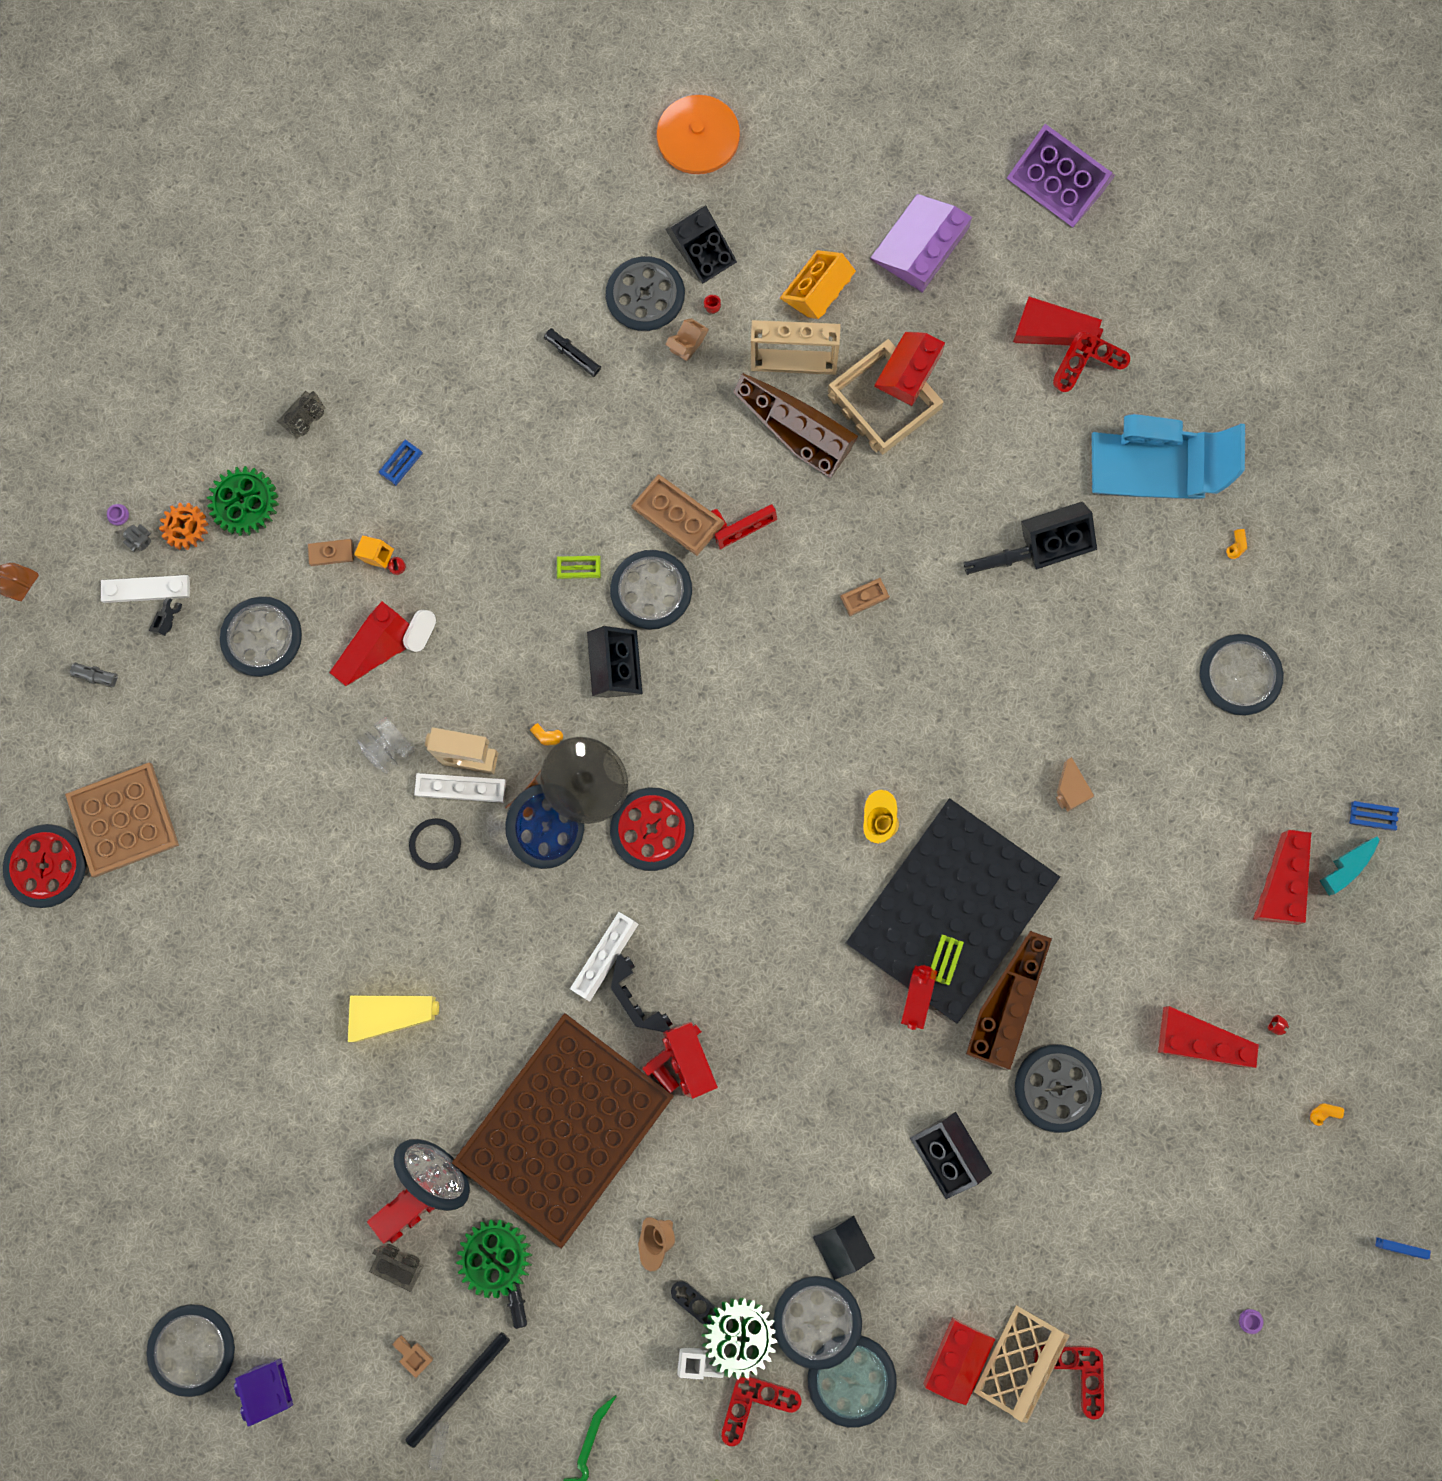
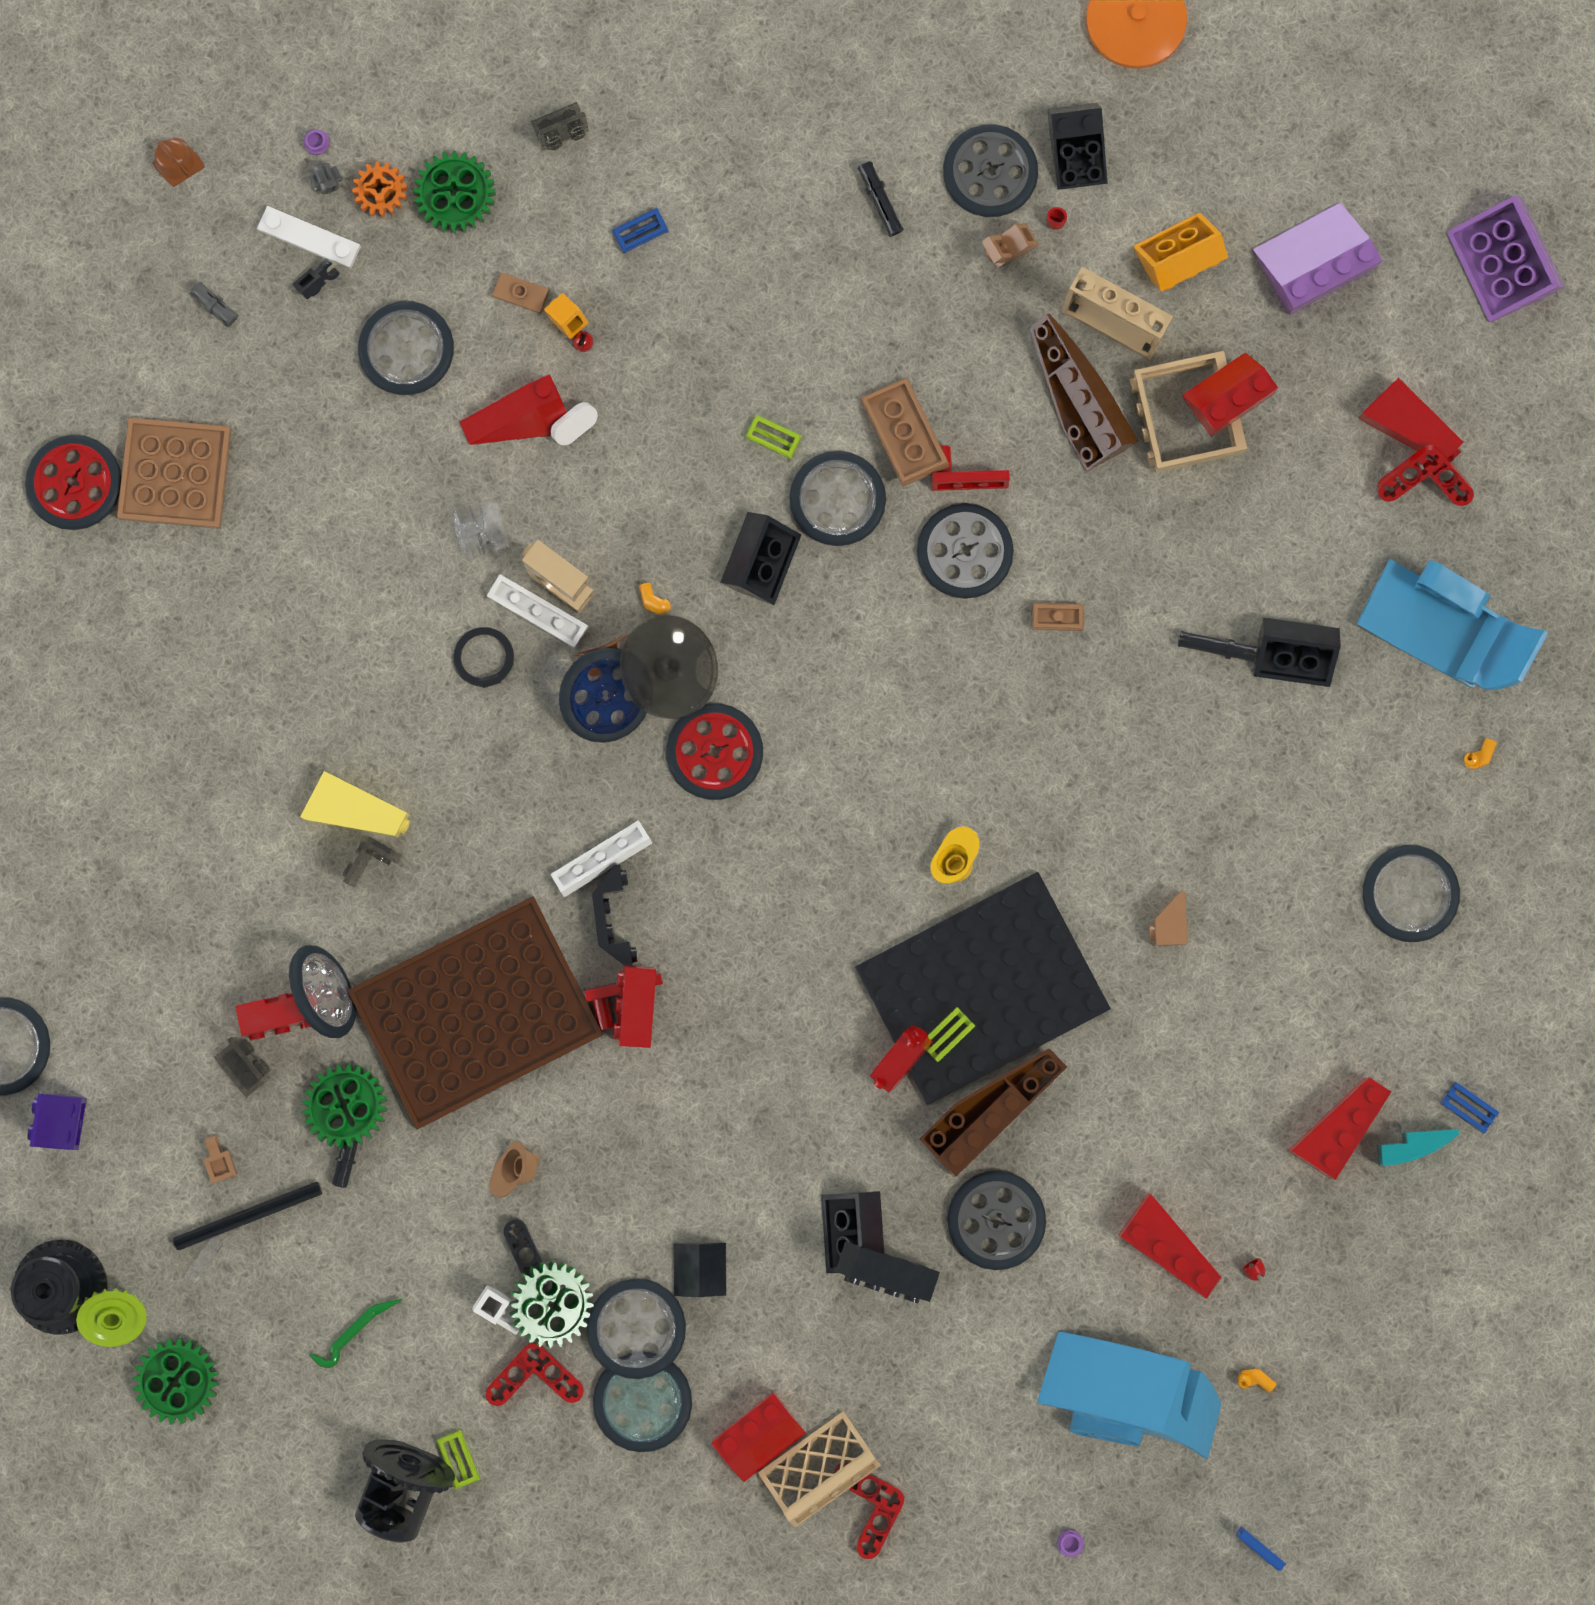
camera: 20 degrees right, 5 degrees up
none -> clear smoke bracket [343,837,403,888]
none -> black brick [835,1241,940,1304]
none -> wedge [917,503,1014,599]
none -> dark azure beam [1037,1332,1221,1459]

